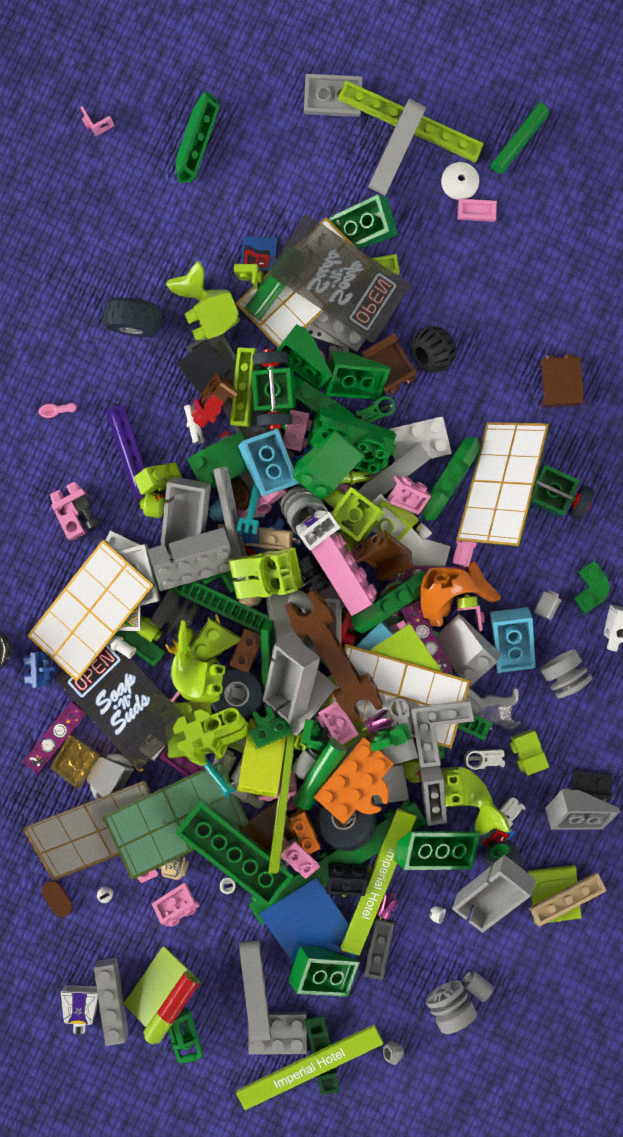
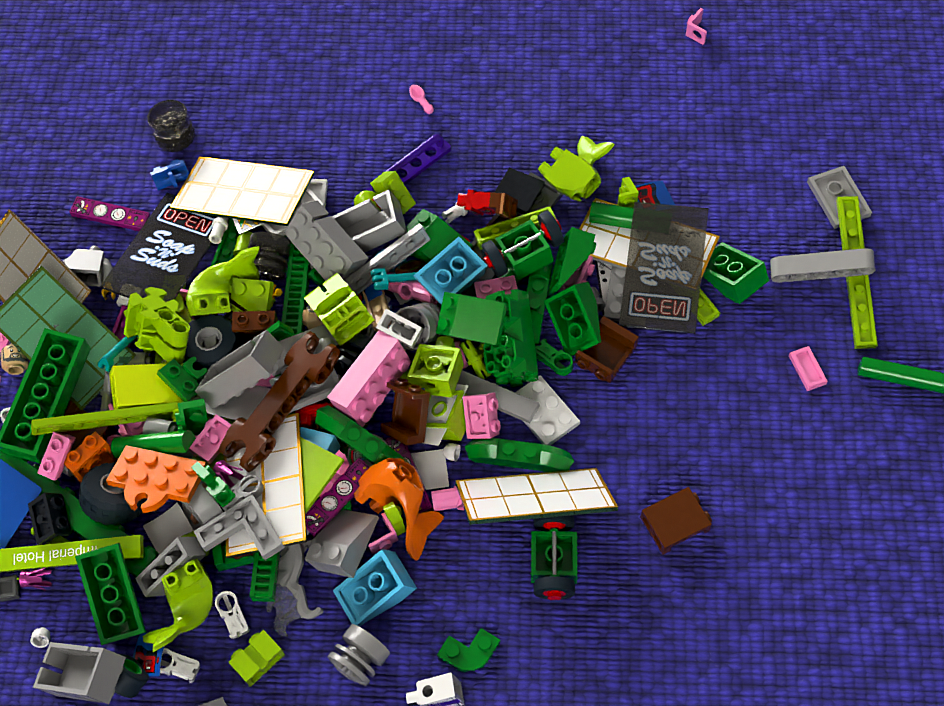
camera: 70 degrees right, 25 degrees down
bright pink hips [50,482,102,541] -> none
clear yellow plate [50,734,100,788] -> none
black wheel [103,297,162,337] -> none
green brick [176,92,220,183] -> none
black wheel [410,326,456,373] -> none
white dish [441,162,479,200] -> none
light grey brick [534,590,561,621] -> none

